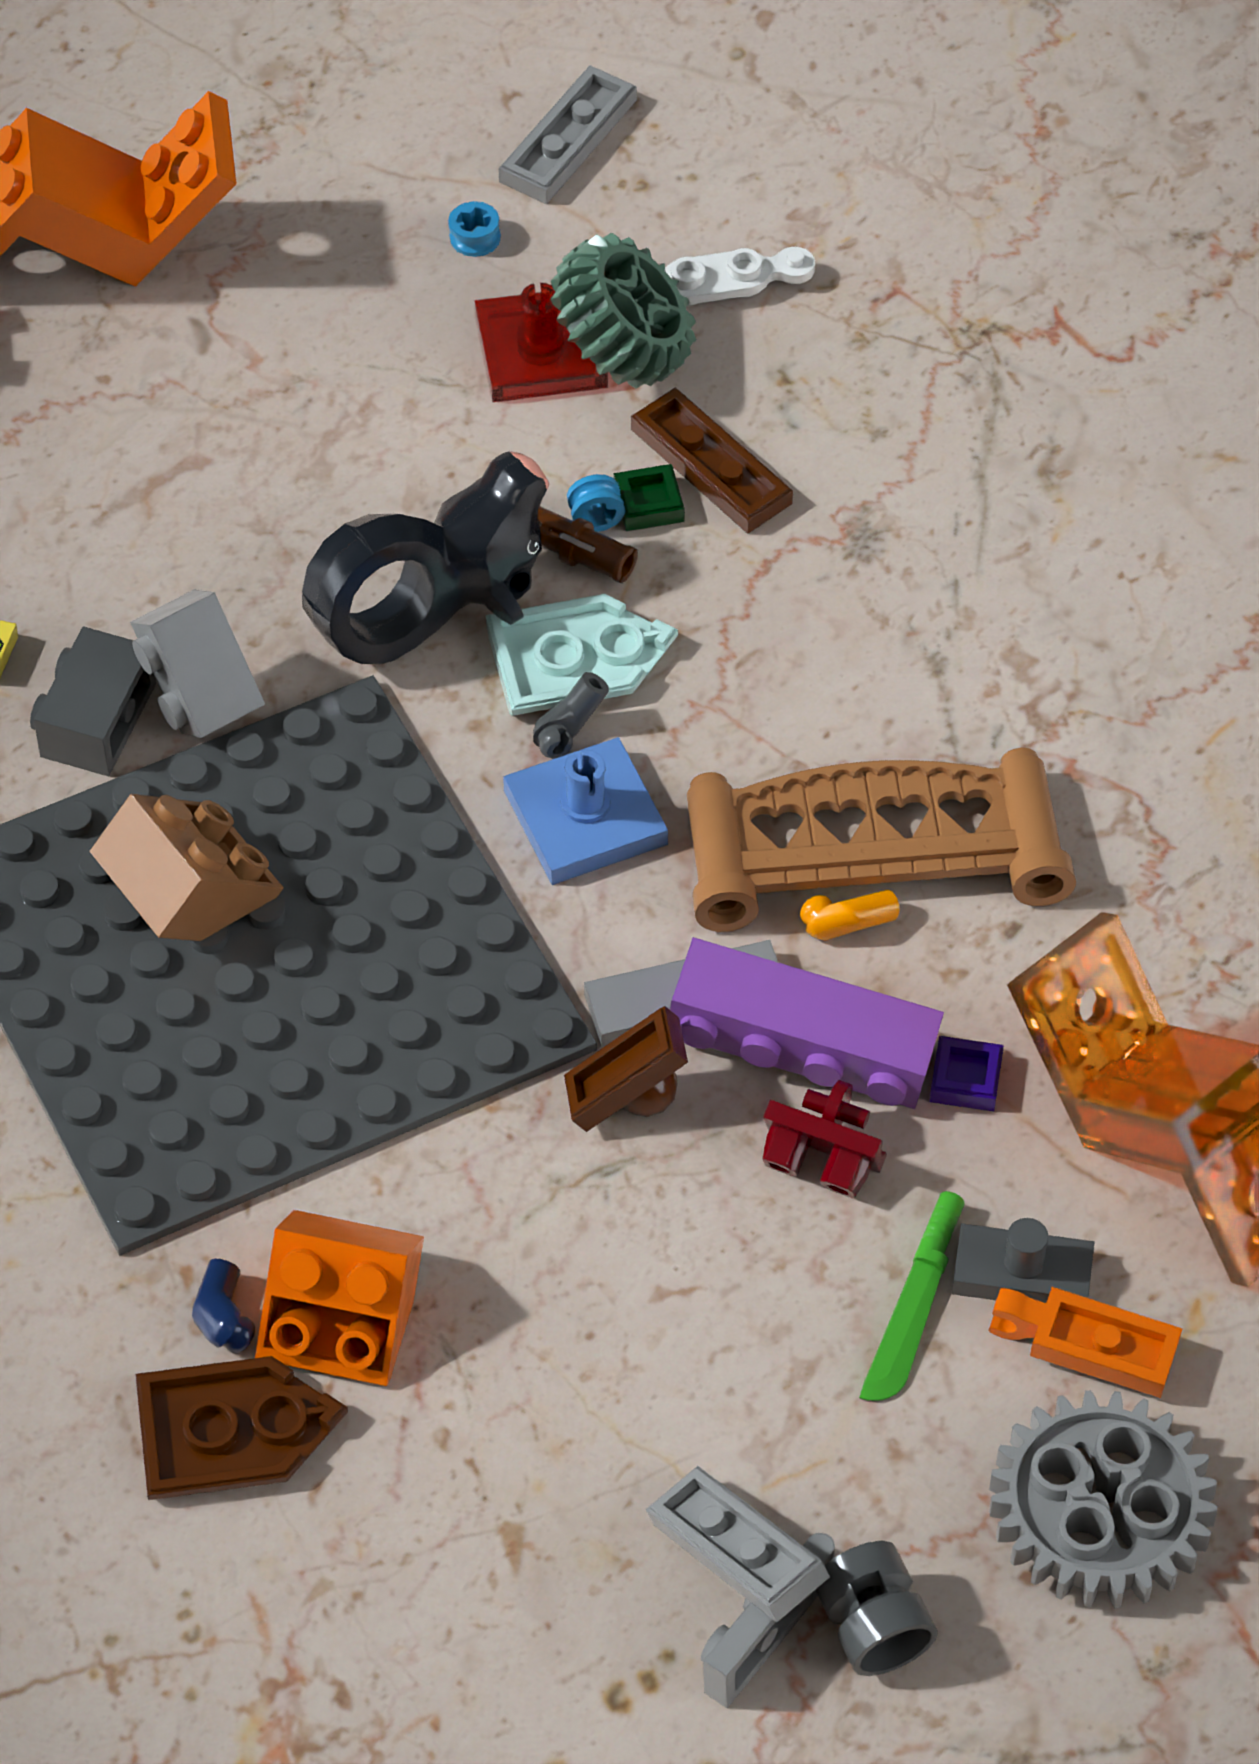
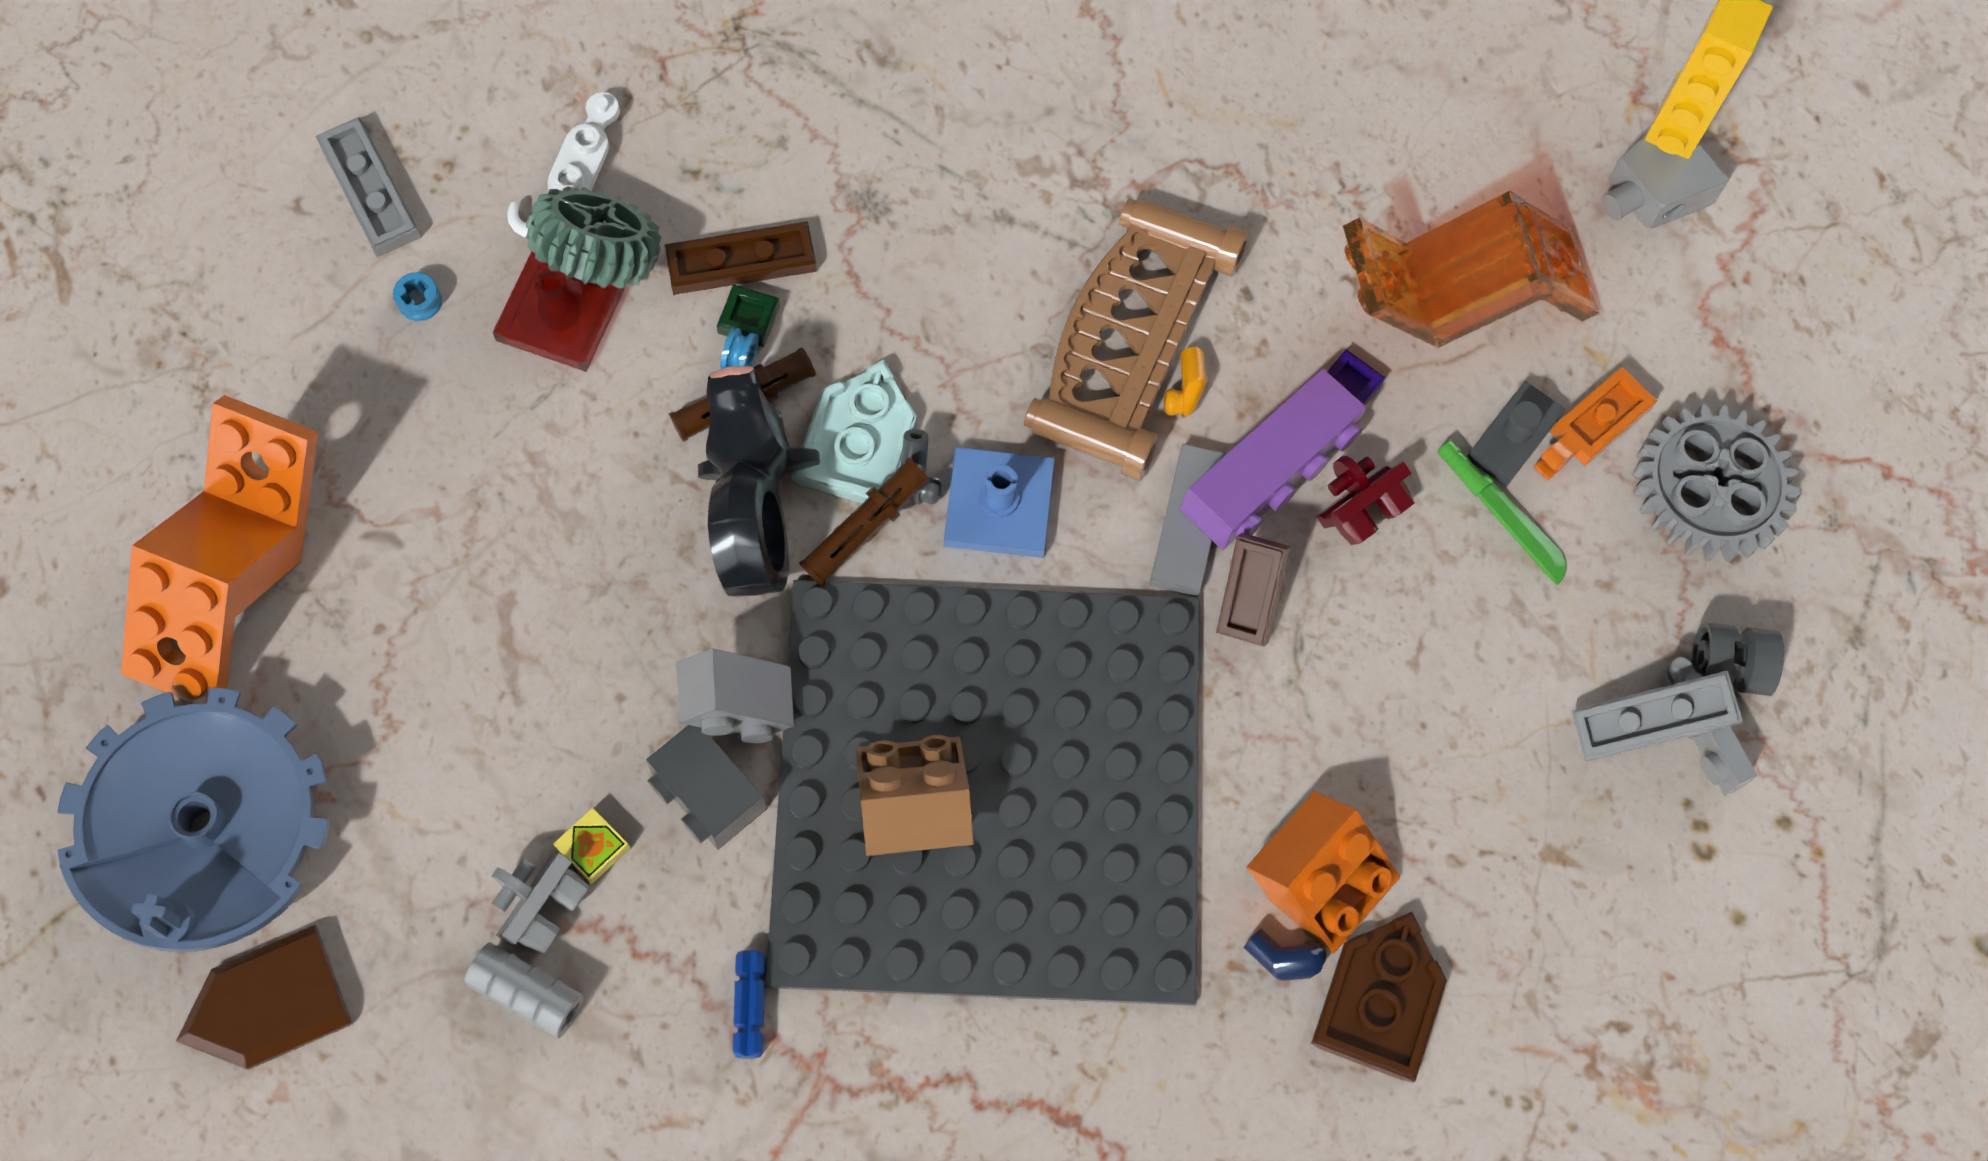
camera: 65 degrees left, 15 degrees up
none -> reddish brown pin [799,458,931,586]

